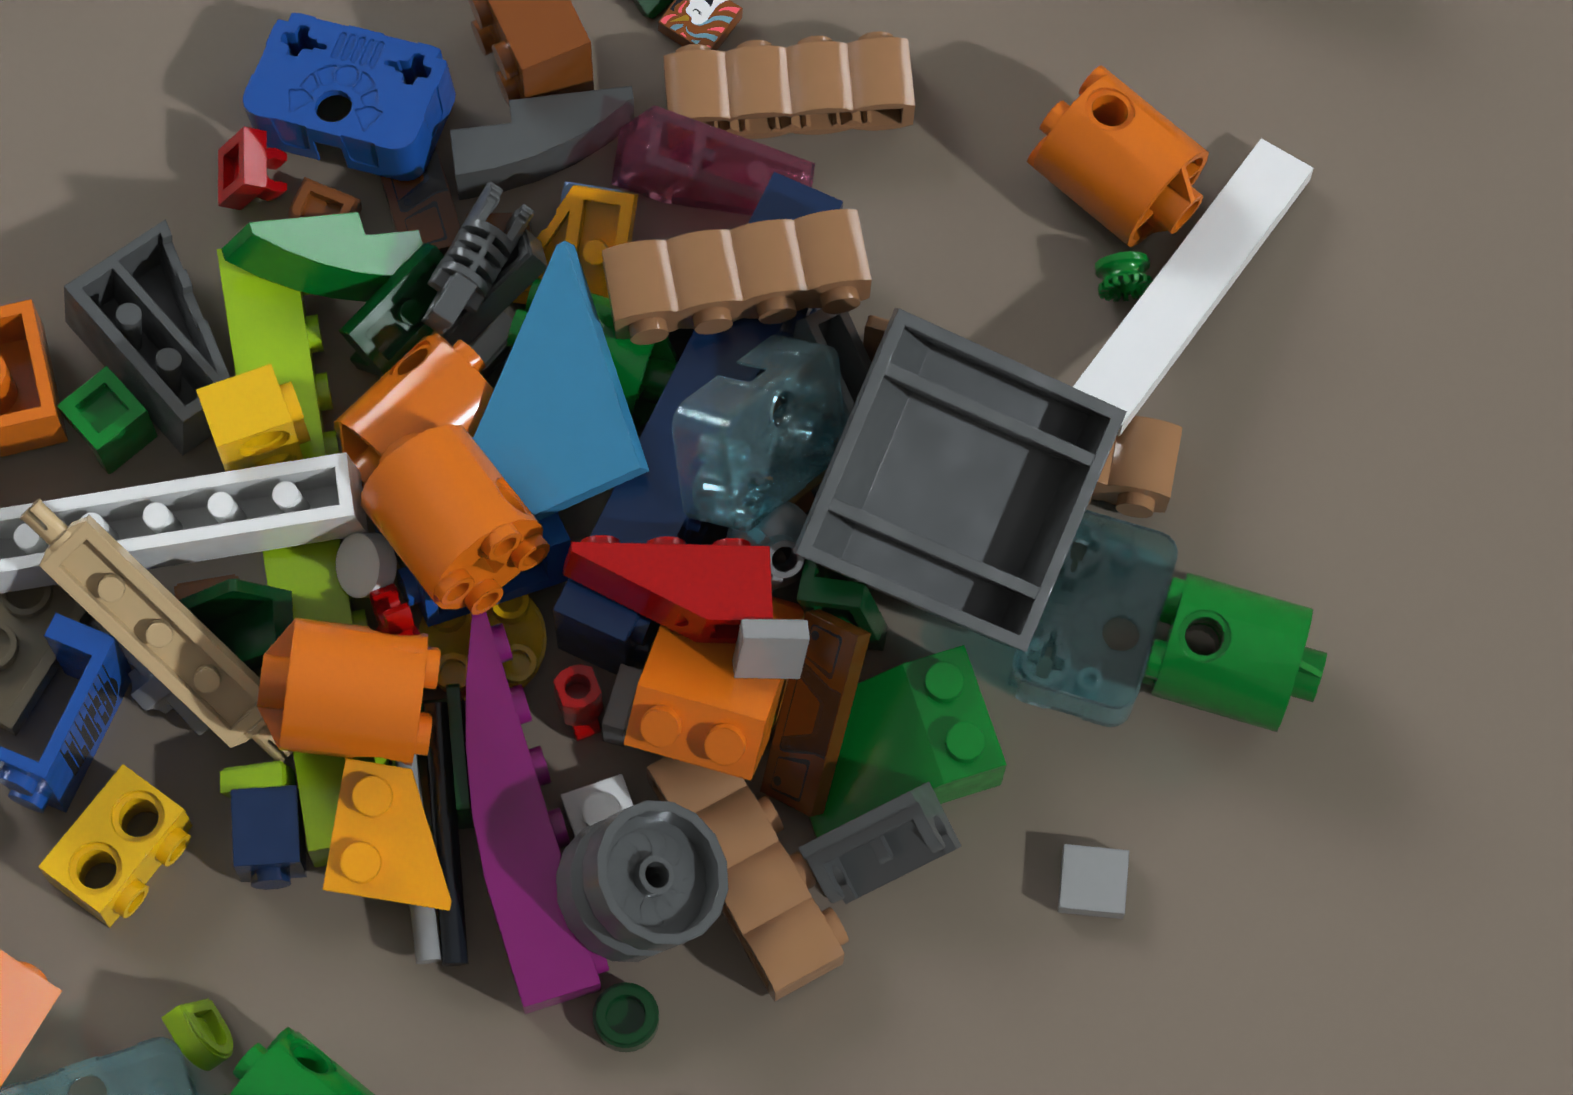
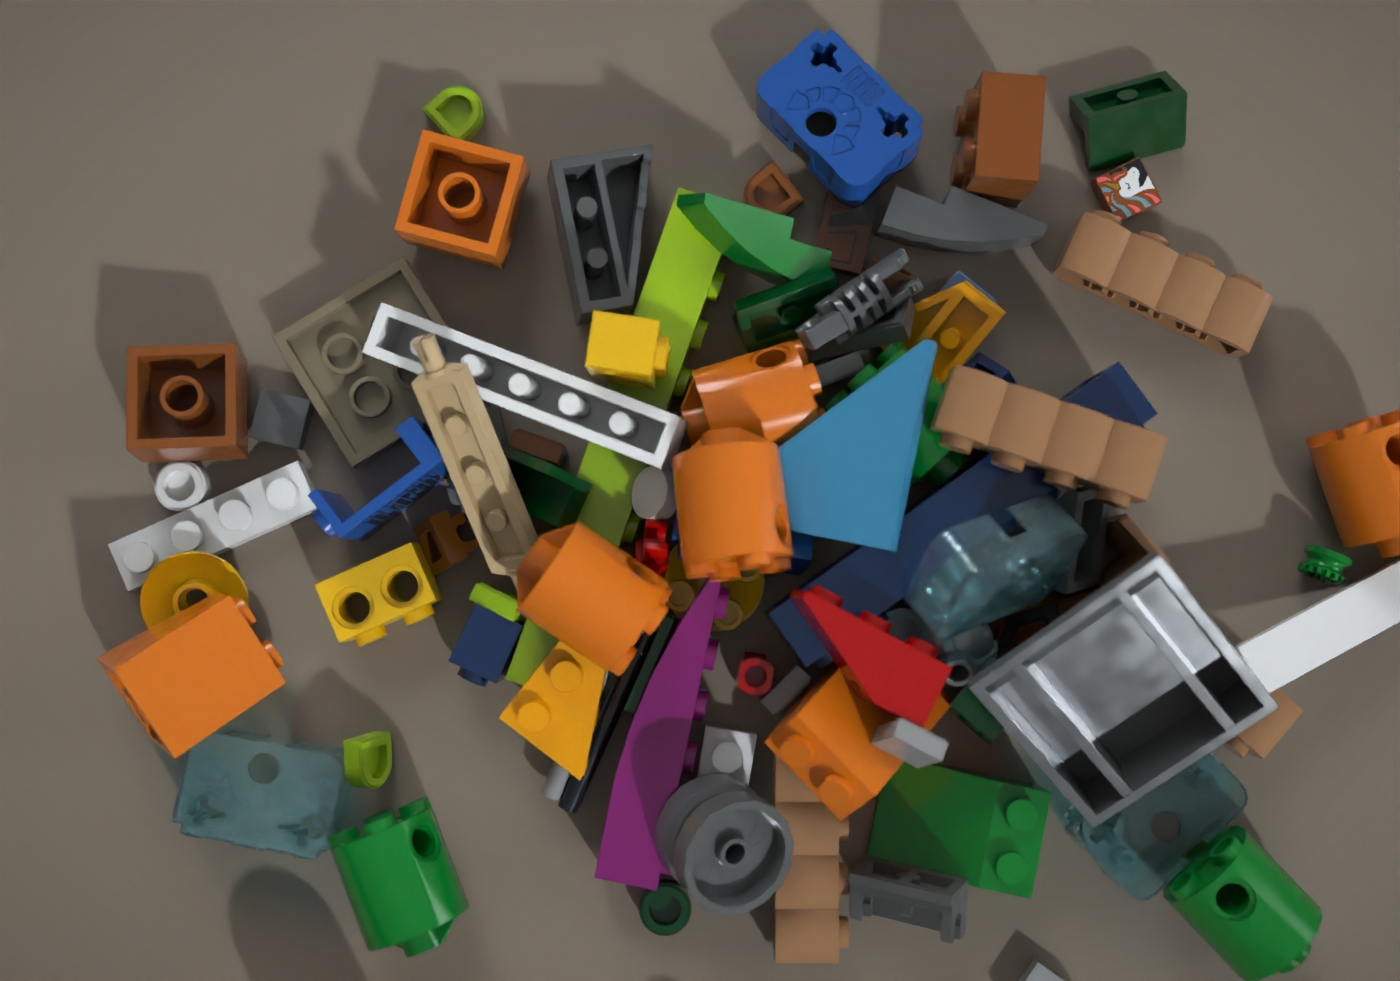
camera: 30 degrees right, 15 degrees up
green panel [57,366,158,474] -> none
red tile [218,126,287,210] -> none
clear pink slope [611,105,815,216] -> none
reddish brown tile [760,609,871,817] -> none
none -> reddish brown tile [413,510,480,576]

